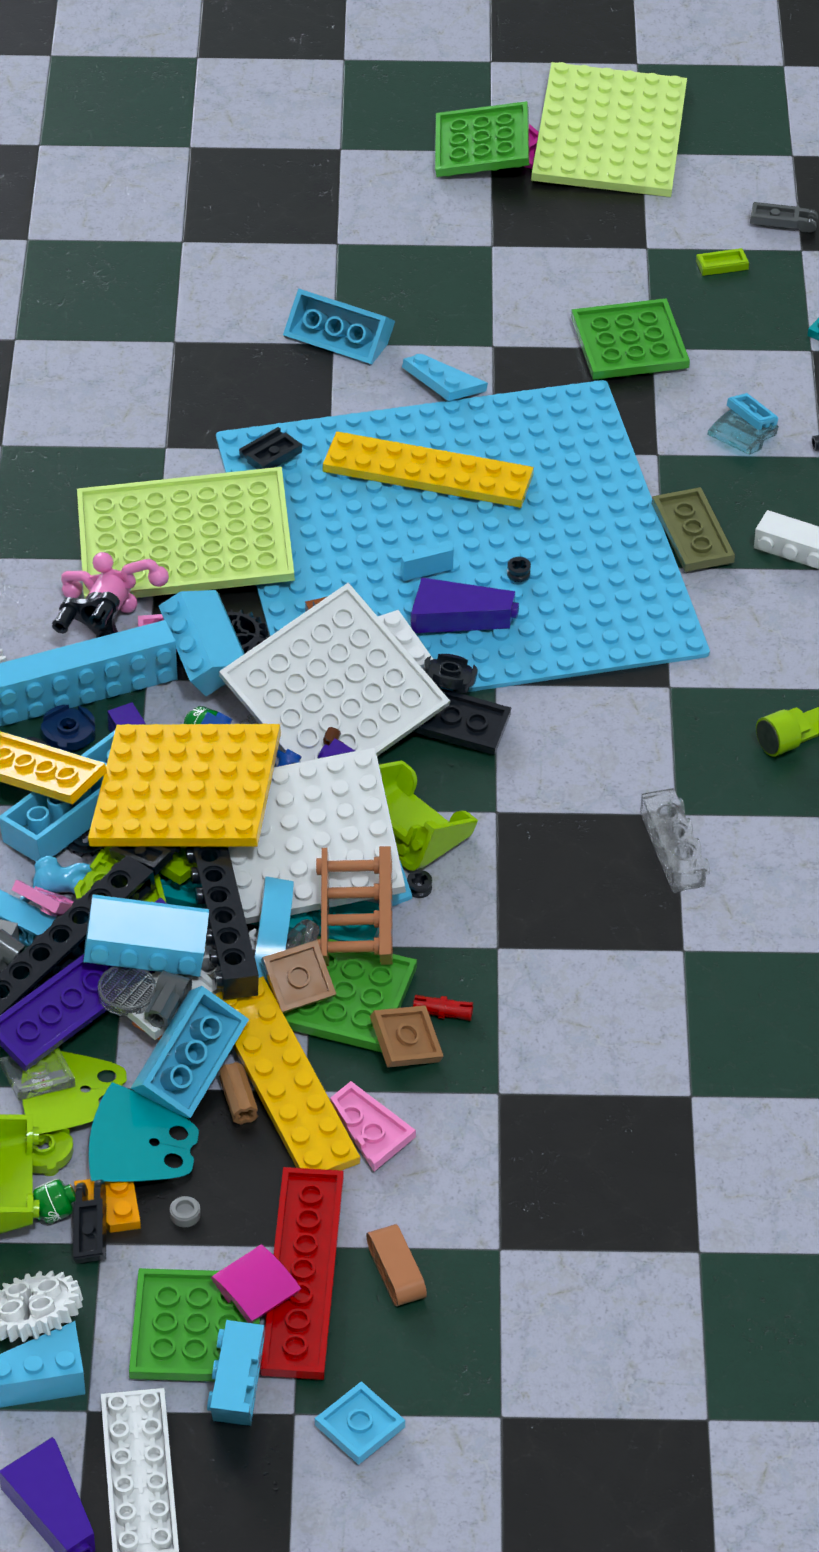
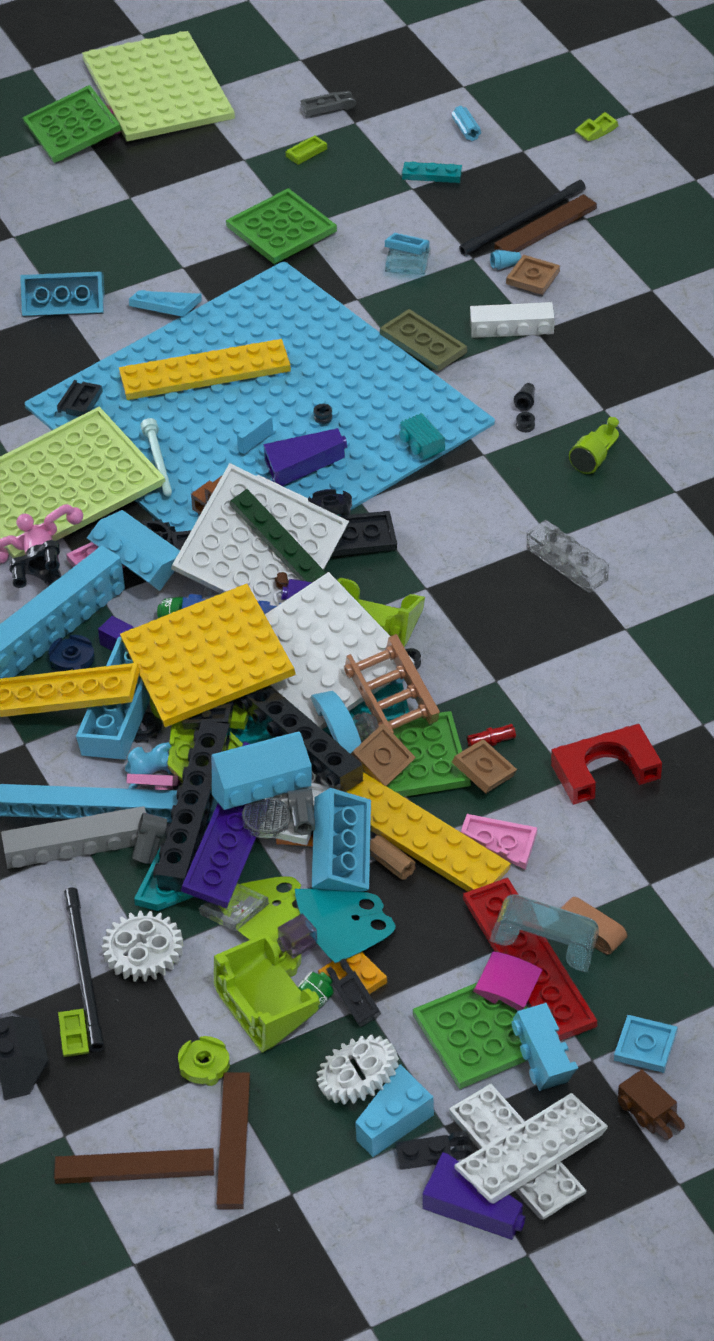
camera: 25 degrees left, 0 degrees up
light grey tile [170,1196,201,1227] -> none
none -> light aqua piece [140,418,172,497]
none -> dark green plate [229,489,326,583]
none -> clear purple brick [277,913,318,959]
none -> black hinge [396,1131,473,1170]
none -> teal brick [399,413,445,460]
none -> white plate [454,1093,607,1203]
none -> clear light blue windscreen [489,894,599,973]
none -> black cone [514,383,535,411]
none -> black bush [516,412,535,433]
none -> red arch [551,723,662,805]
none -> reddish brown hinge [618,1069,685,1141]

